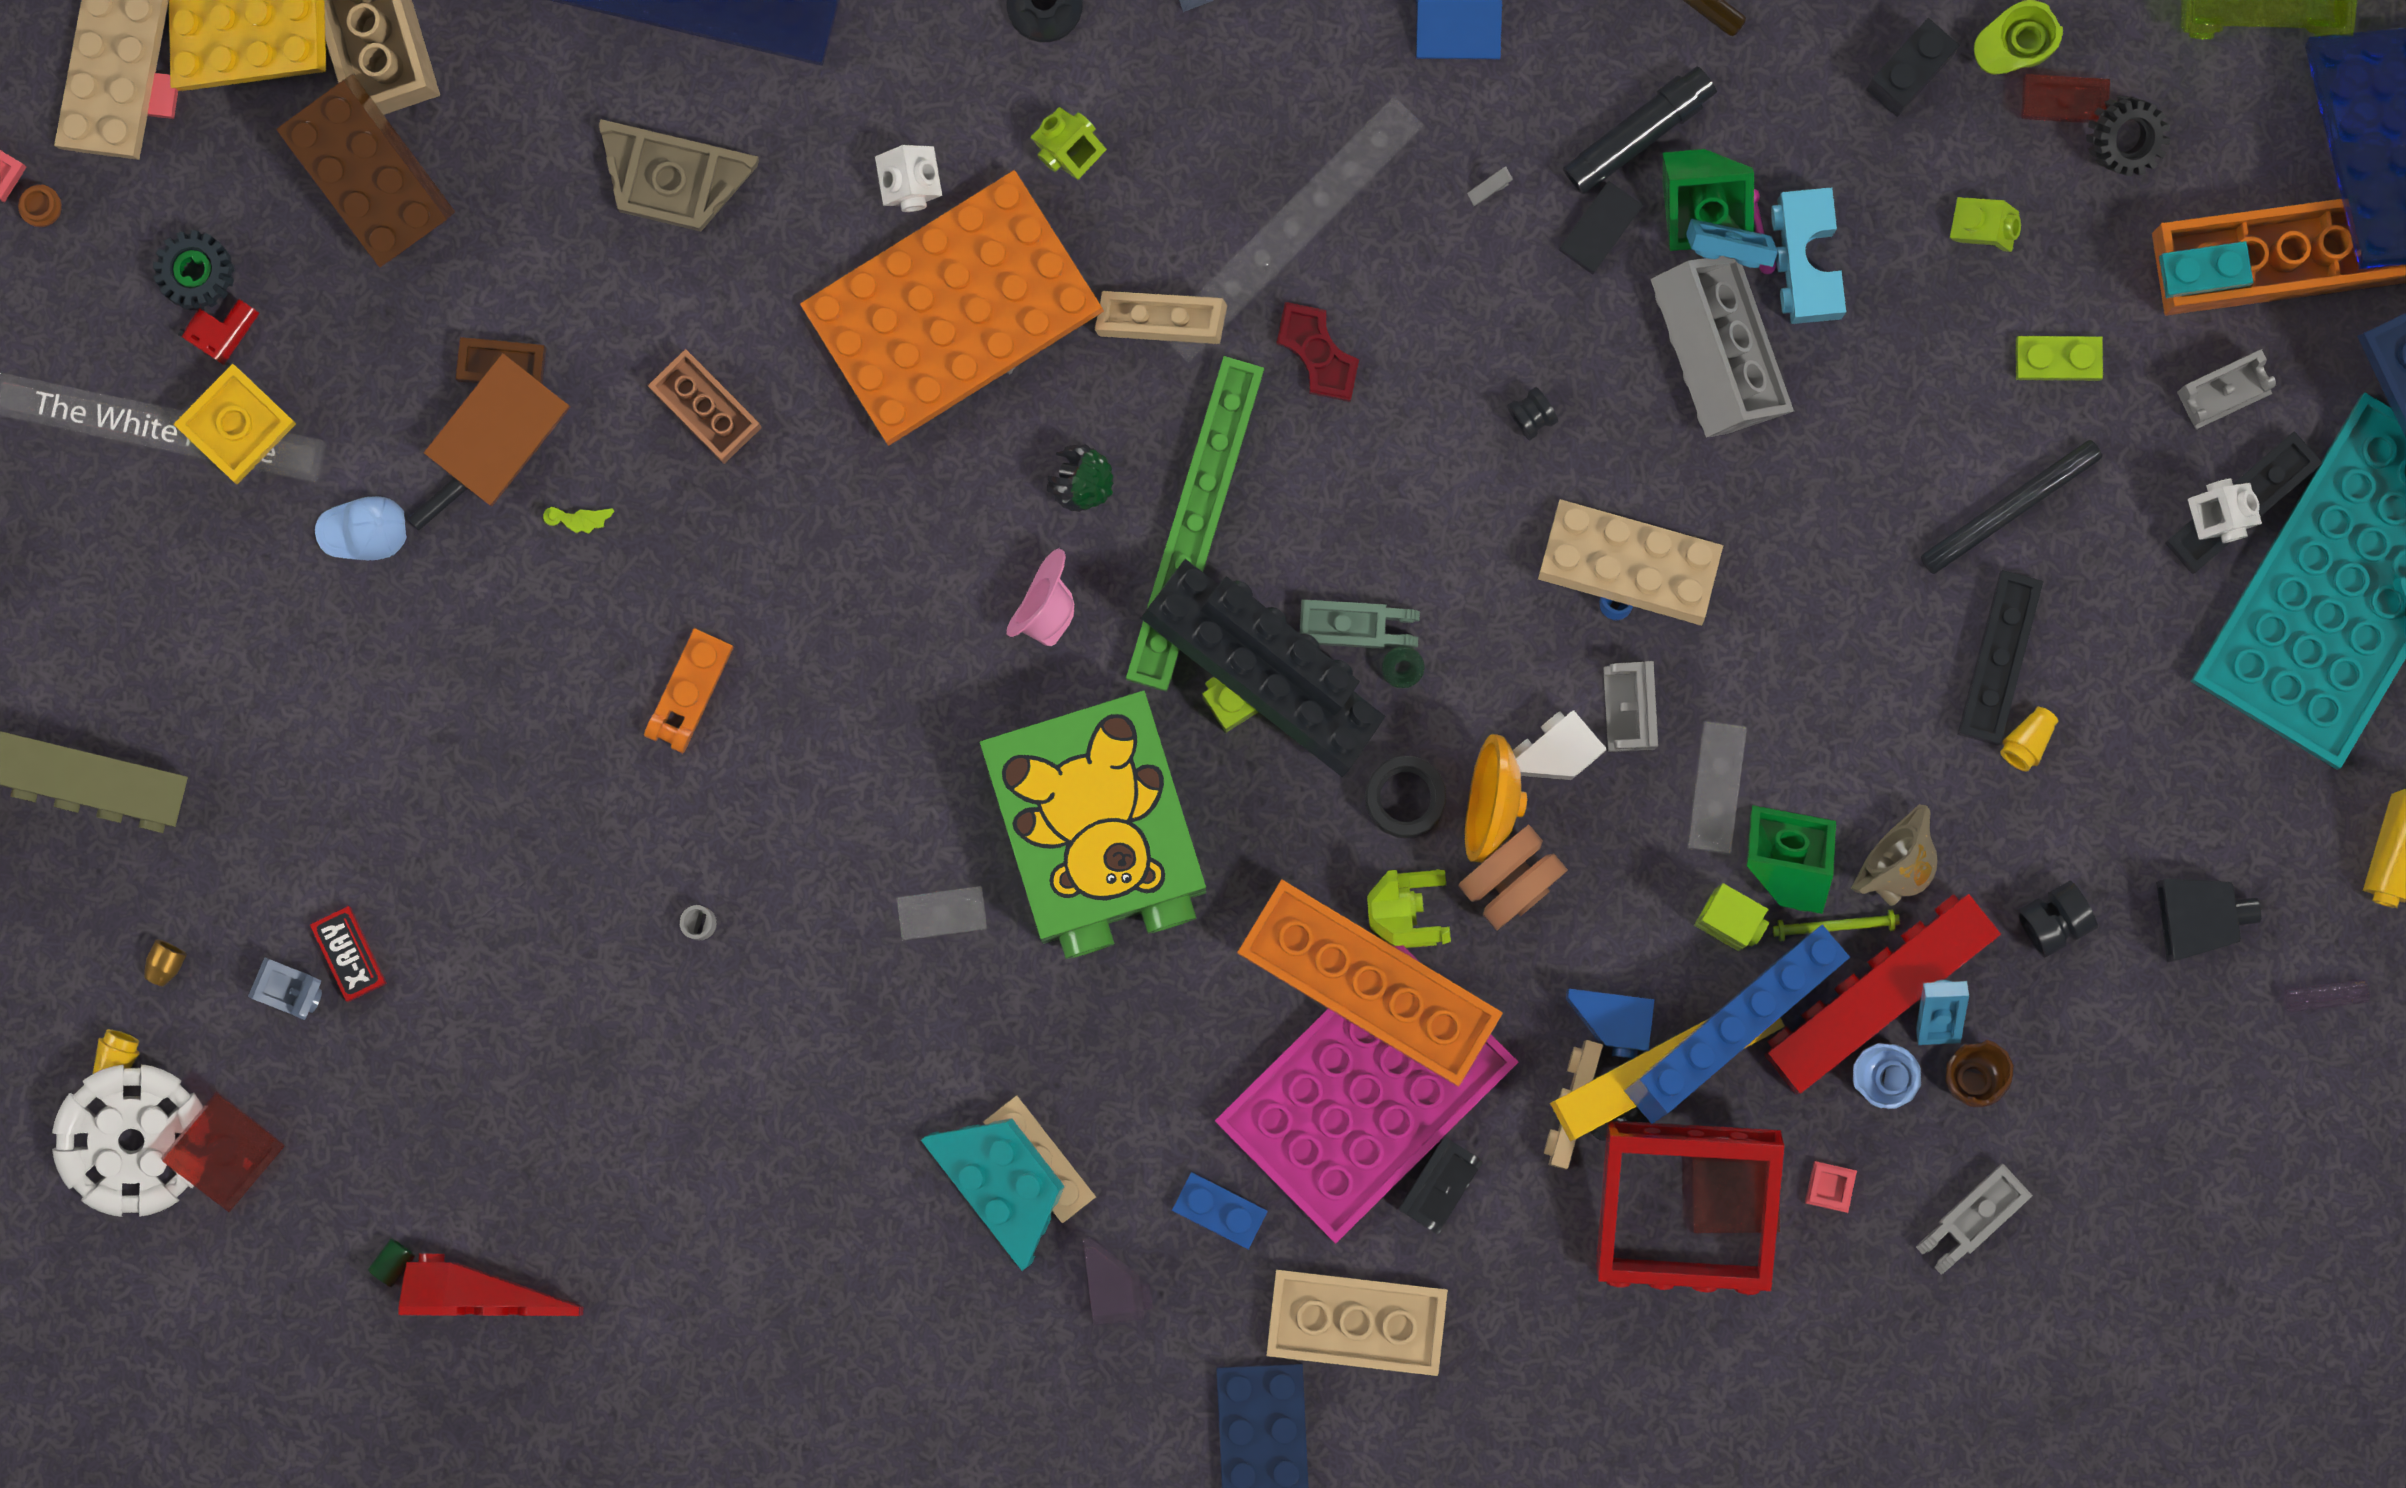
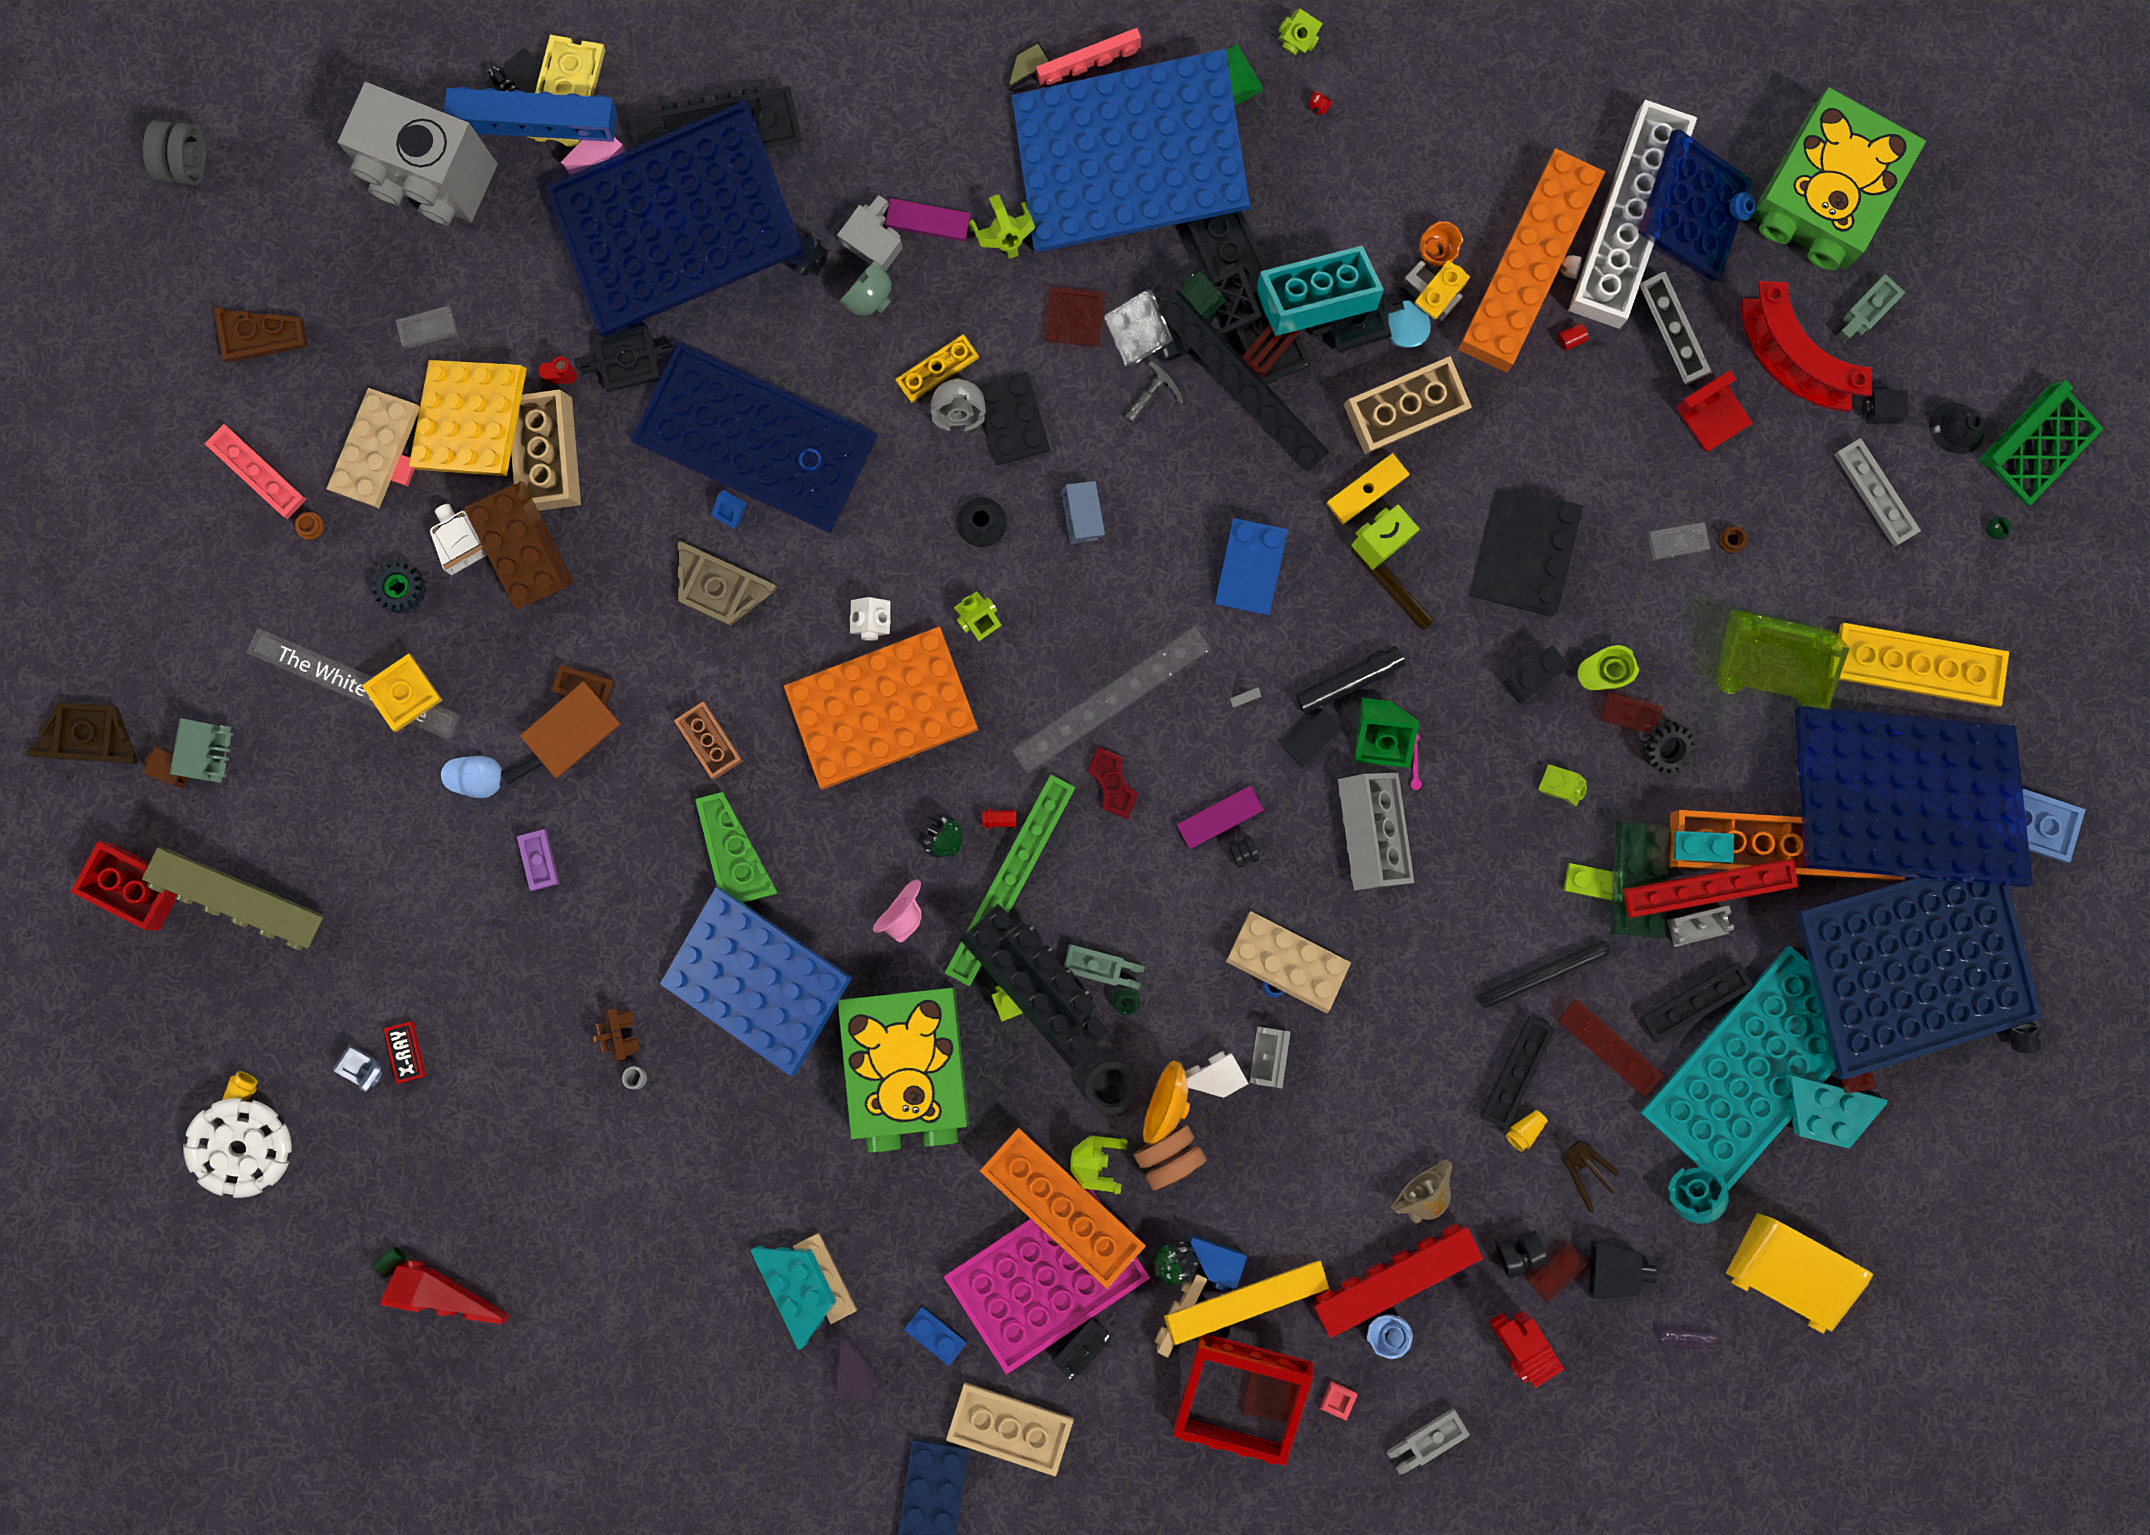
camera: 10 degrees right, 0 degrees up
pearl gold hose [144,939,187,987] -> none
clear red tile [161,1091,285,1212] -> none
red piece [178,299,260,365] -> none
lime piece [543,507,614,534] -> none
orange plate [644,628,734,754] -> none
clear plate [897,886,988,941] -> none
tan plate [1095,291,1227,344] -> none
blue brick [1624,924,1850,1124] -> none
dark azure plate [1686,219,1778,268] -> none
clear plate [1687,721,1747,854] -> none
lime brick [1694,883,1769,951] -> none
green slope [1747,805,1836,914] -> none
medium azure arch [1771,188,1846,324] -> none
lime axle [1773,909,1900,941] -> none
dark azure plate [1916,980,1969,1045] -> none
reddish brown hair [1945,1040,2014,1108] -> none
white brick [2188,478,2262,543] -> none
none -> white torso [430,504,487,575]
none -> medium lavender plate [517,829,560,891]
none -> reddish brown hips [589,1008,639,1062]
none -> blue plate [660,887,852,1076]
none -> bright green wing [695,792,779,903]
none -> blue plate [711,490,747,529]
none -> red pin [982,808,1016,830]
none -> piece [1154,1240,1200,1286]
none -> magenta tile [1176,786,1264,850]
none -> red piece [1489,1310,1565,1388]
none -> clear red plate [1526,1242,1588,1303]
none -> clear red plate [1557,1000,1664,1097]
none -> dark brown plant [1563,1139,1618,1212]
none -> clear green plate [1610,821,1670,939]
none -> red tile [1622,858,1799,918]
none -> teal cylinder [1669,1164,1729,1224]

